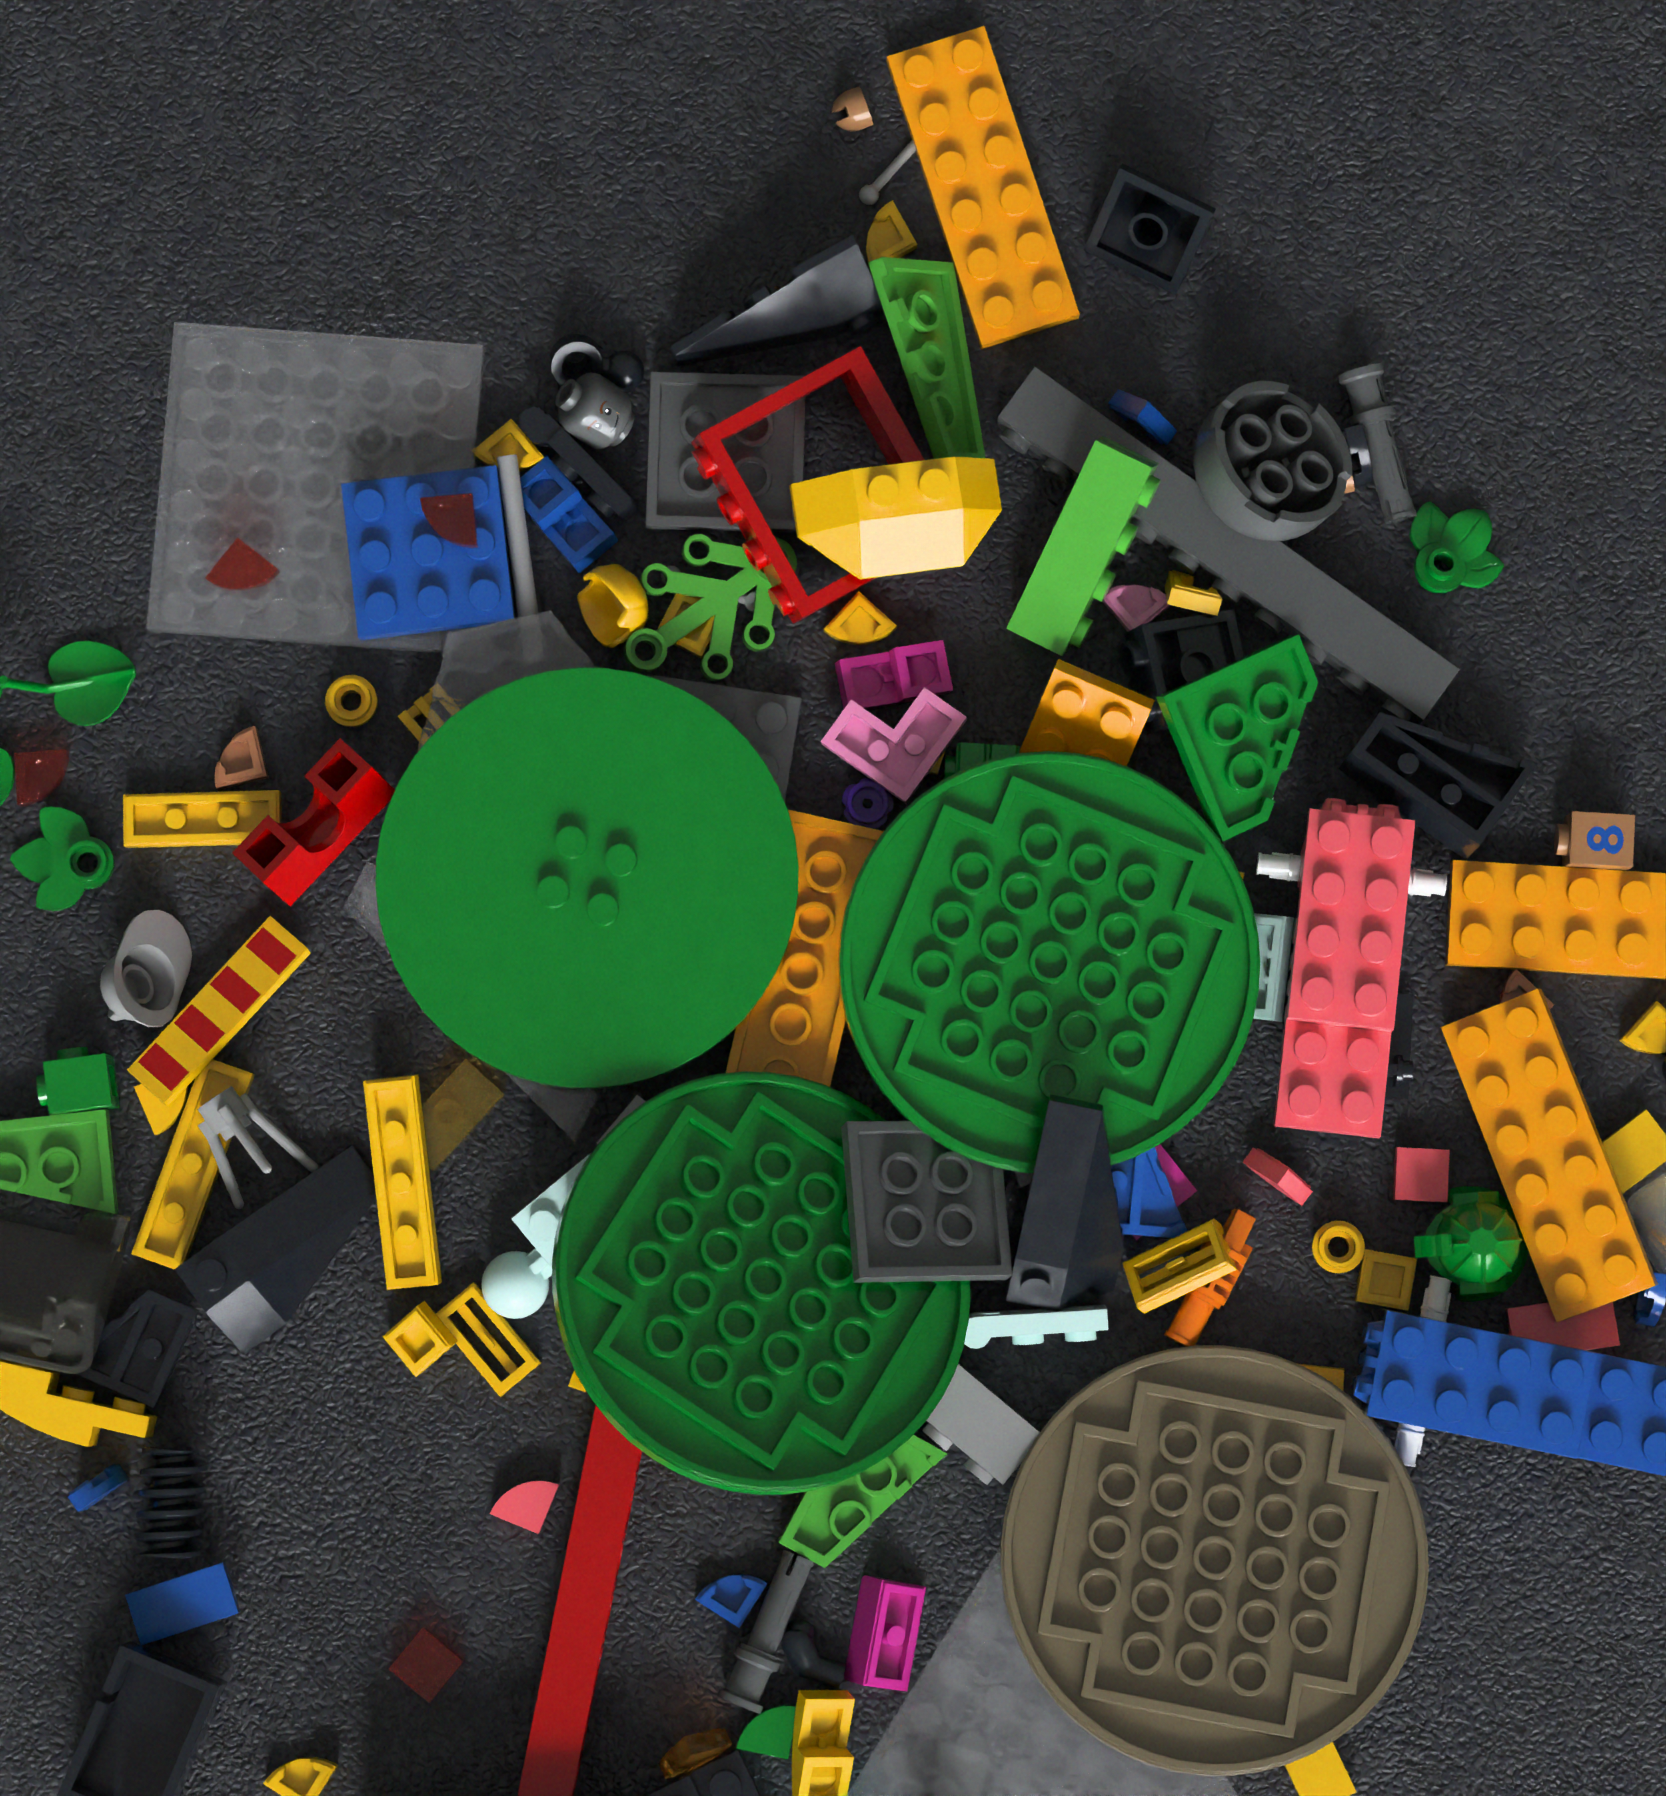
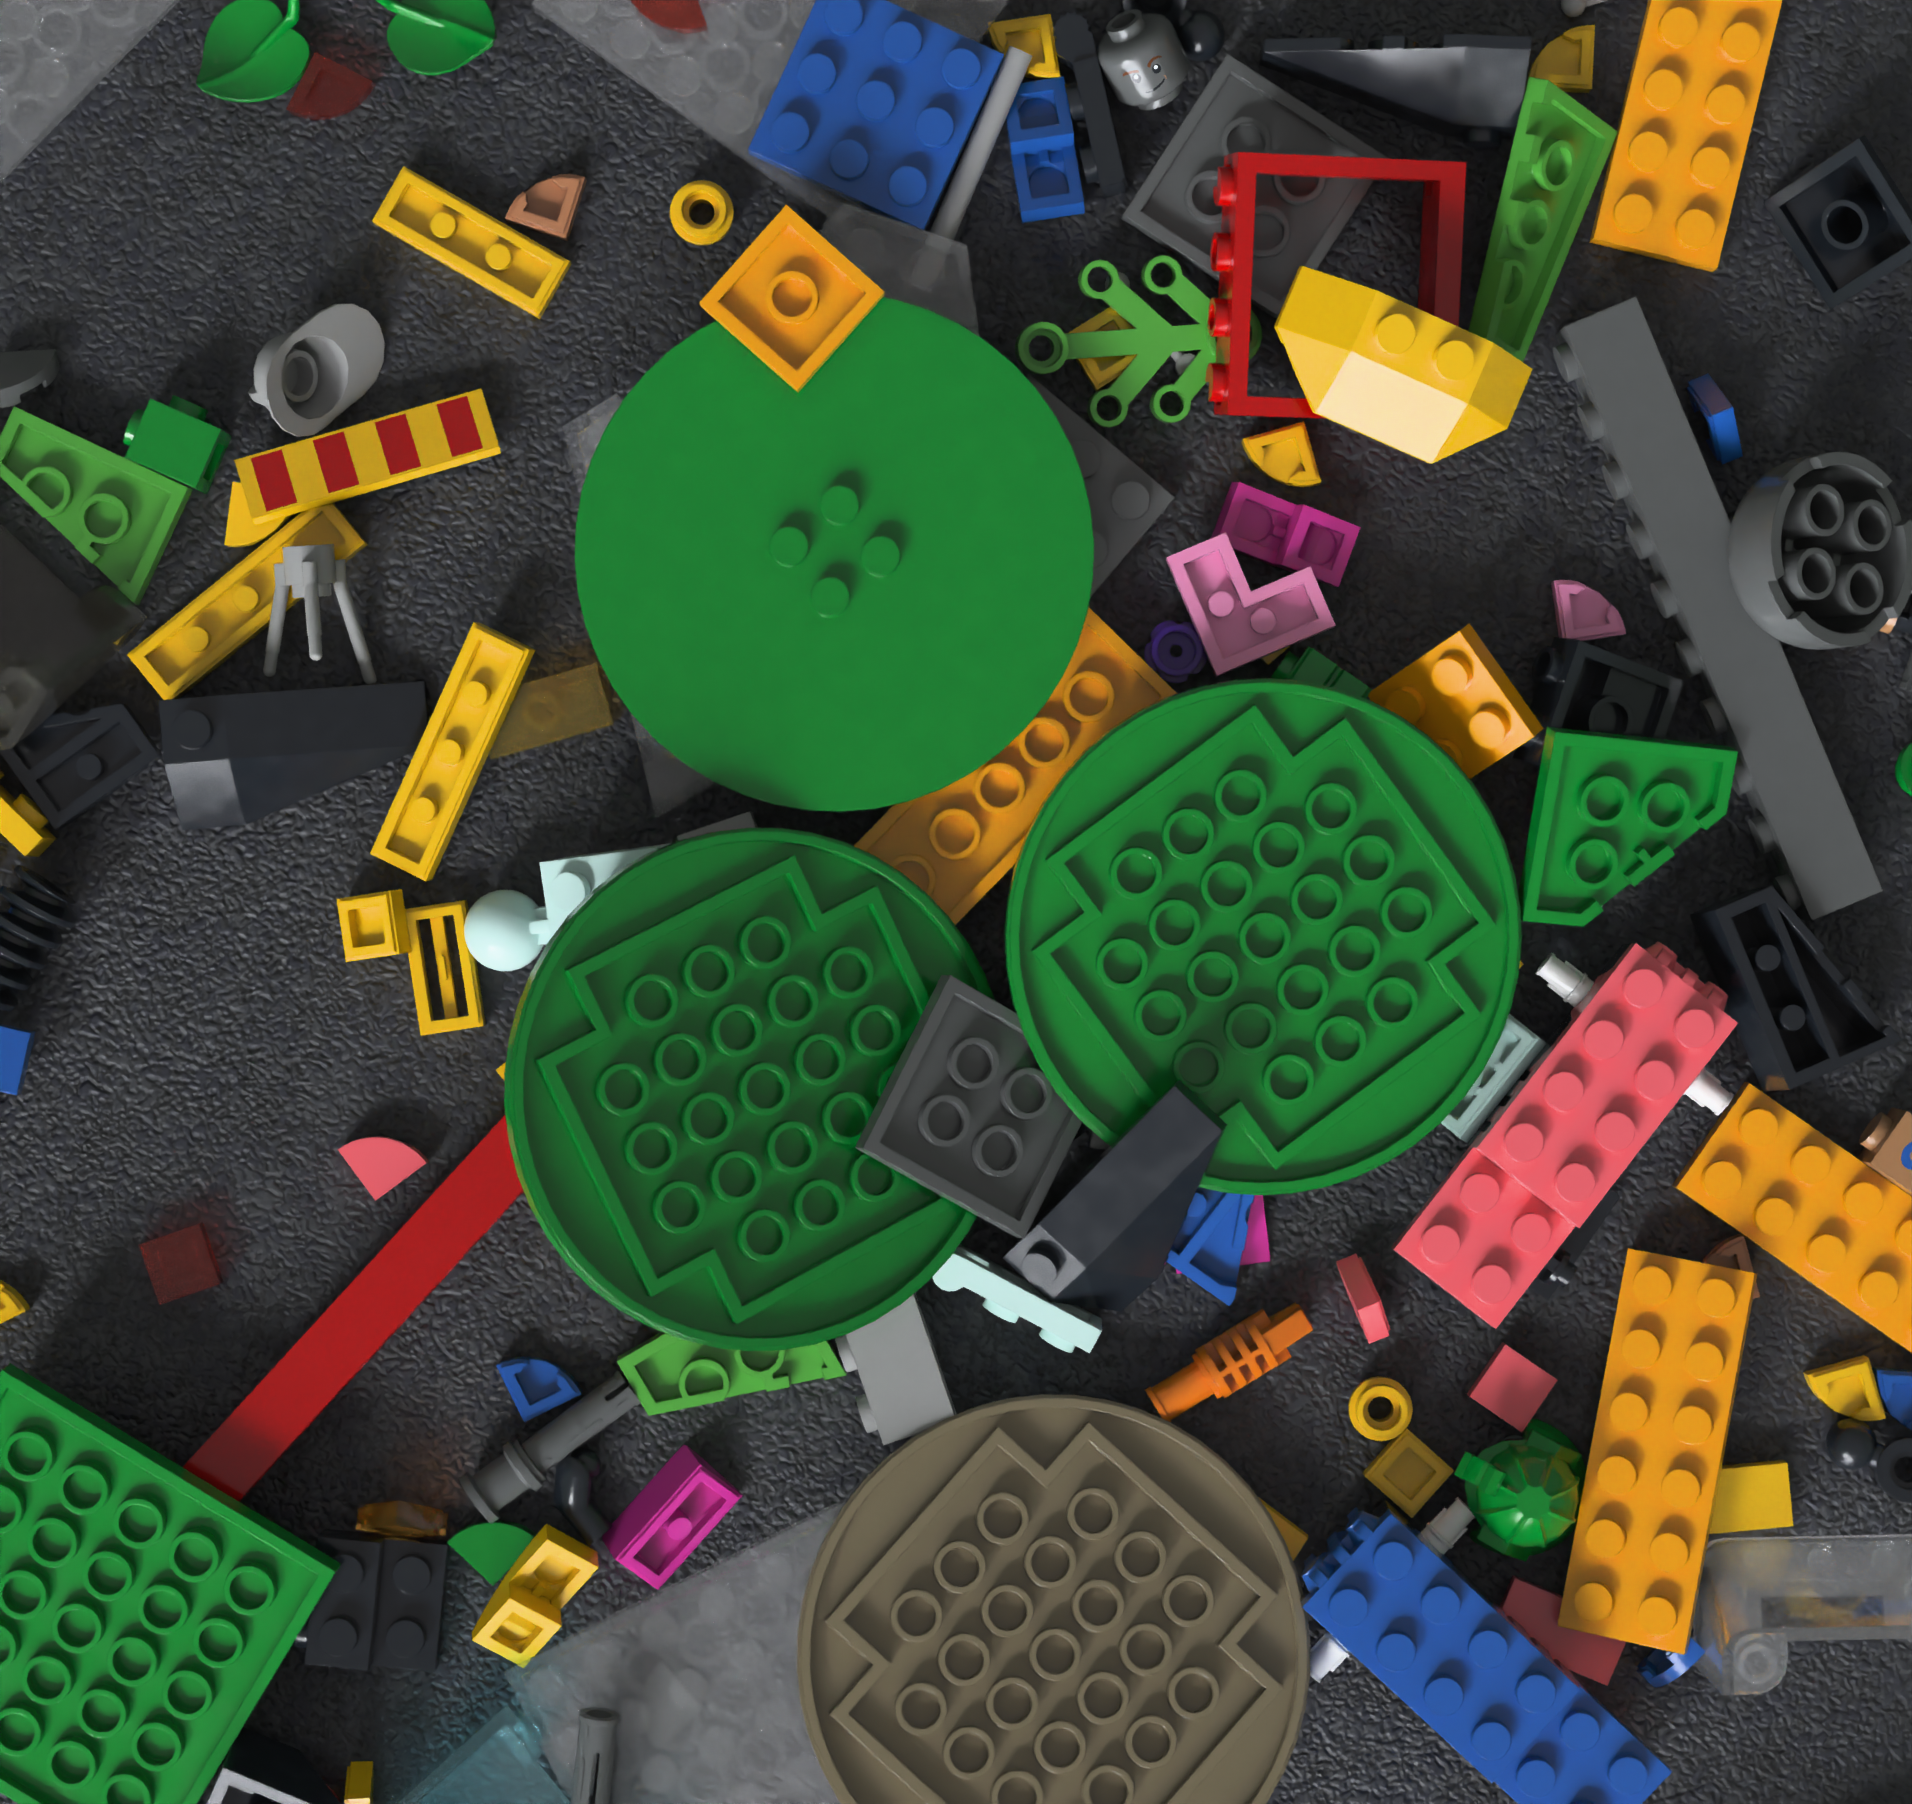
camera: 25 degrees right, 5 degrees up
green plate [10,807,115,911] -> none
red arch [232,738,395,907] -> none
clear red tile [420,493,478,548] -> none
yellow hair [577,564,649,648] -> none
bright green brick [1006,436,1161,656] -> none
yellow tile [1122,1219,1237,1314] -> none
yellow tile [1165,570,1222,616] -> none
none -> light orange plate [699,205,885,392]

